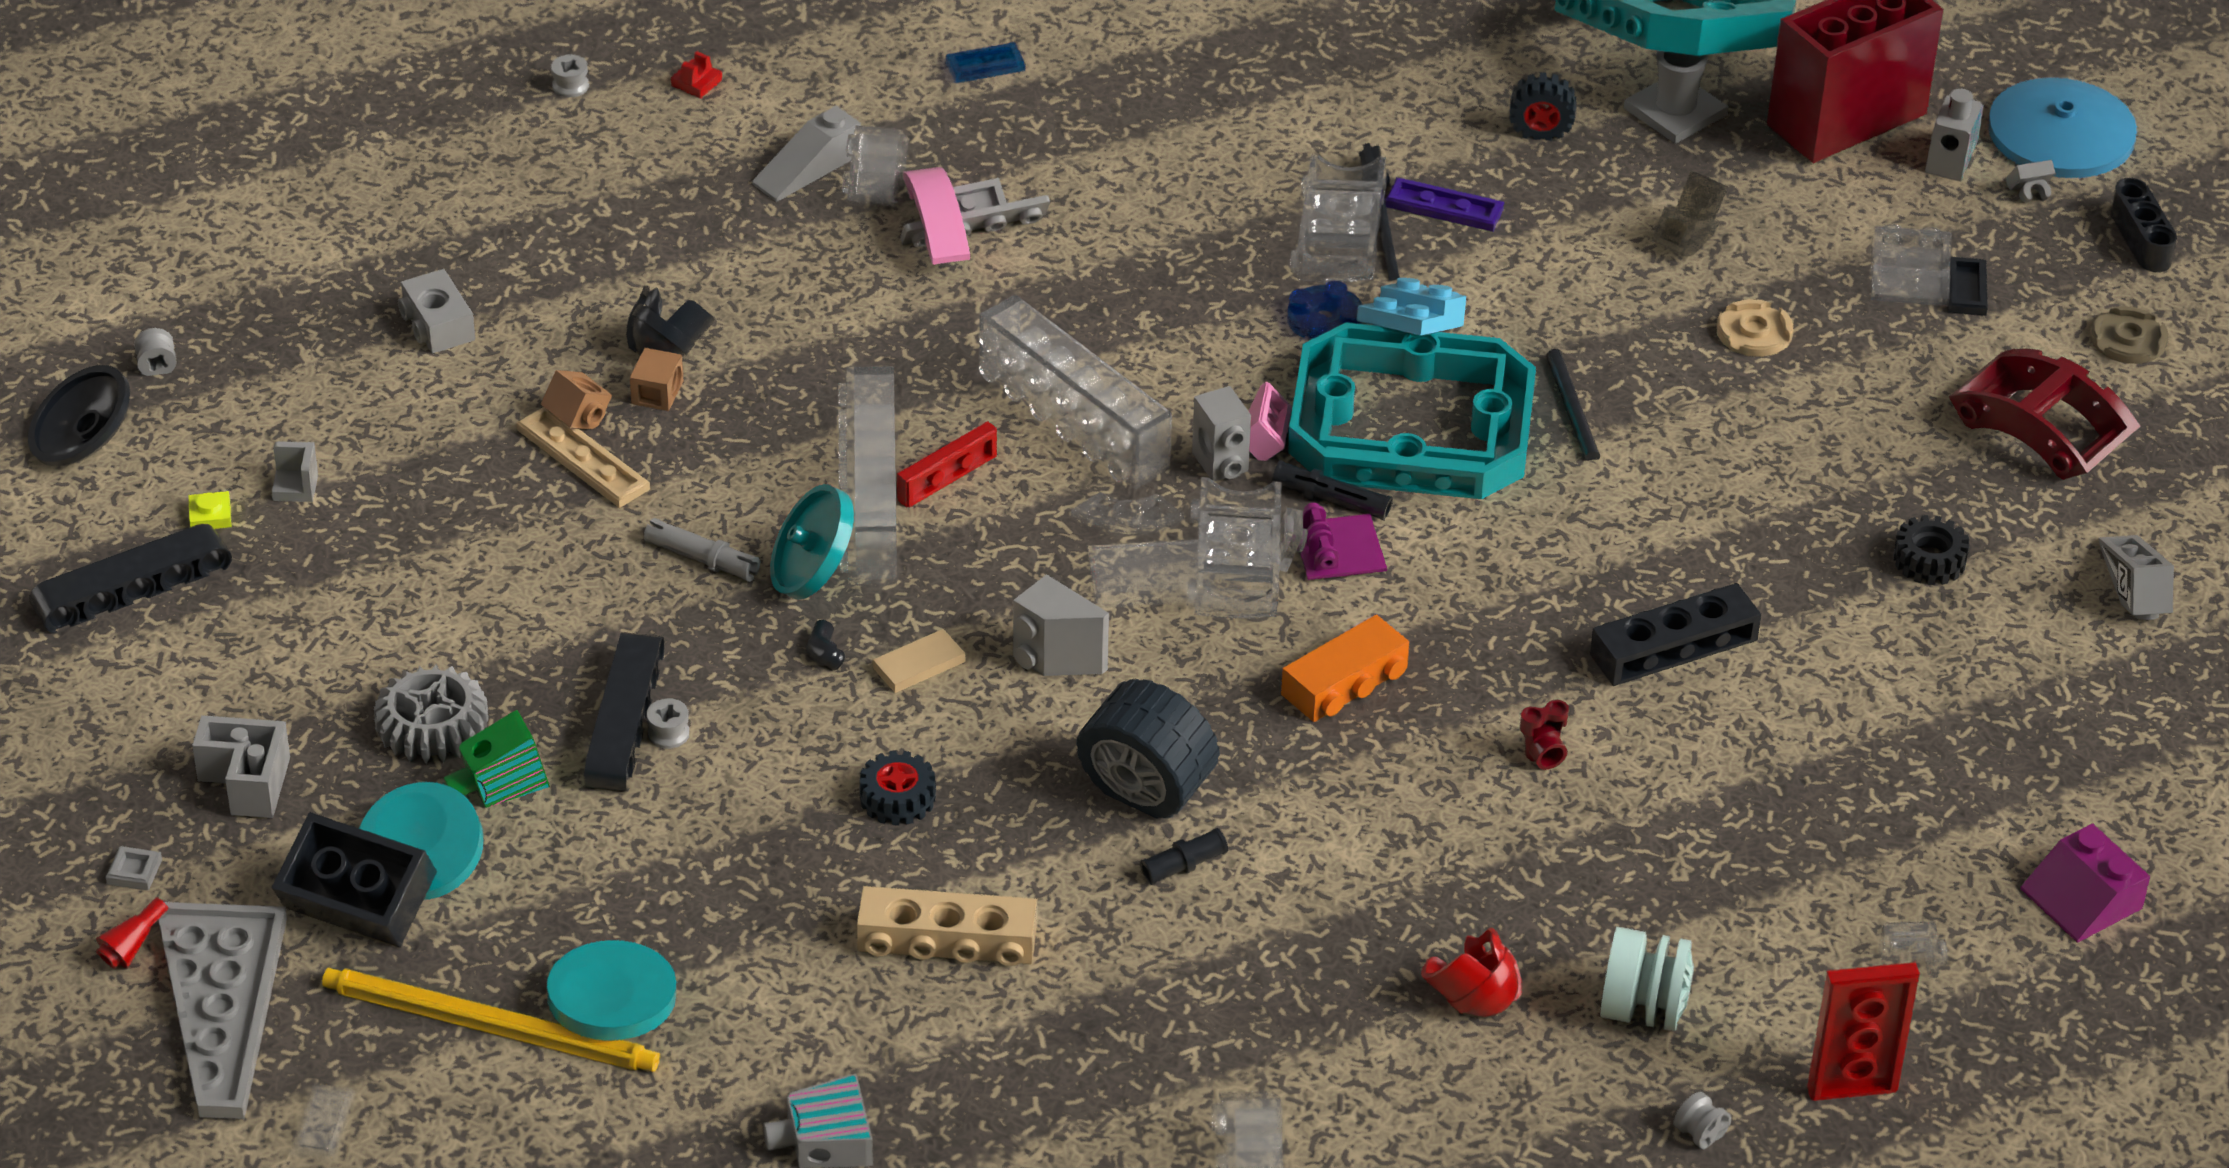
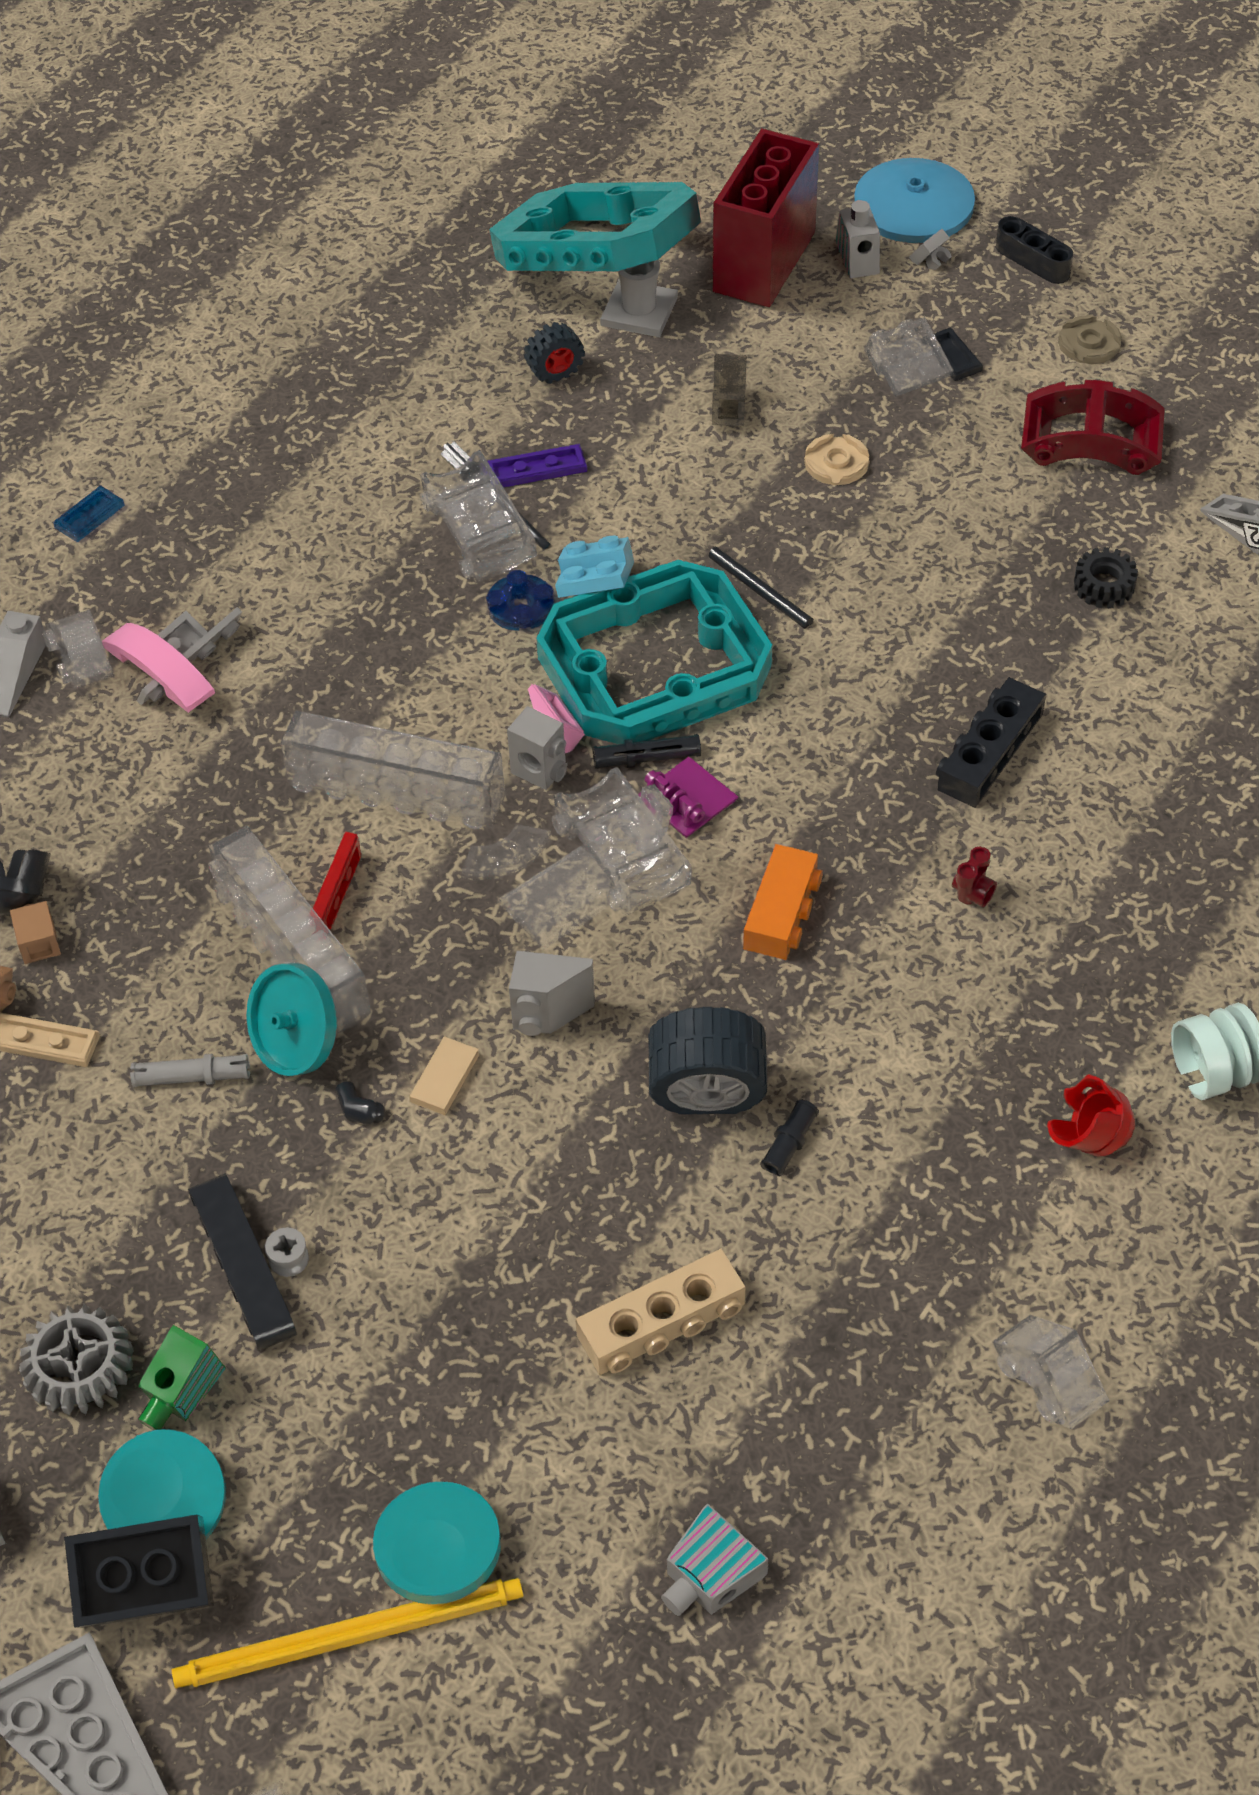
camera: 30 degrees left, 10 degrees up
black wheel [859,750,936,826] -> none

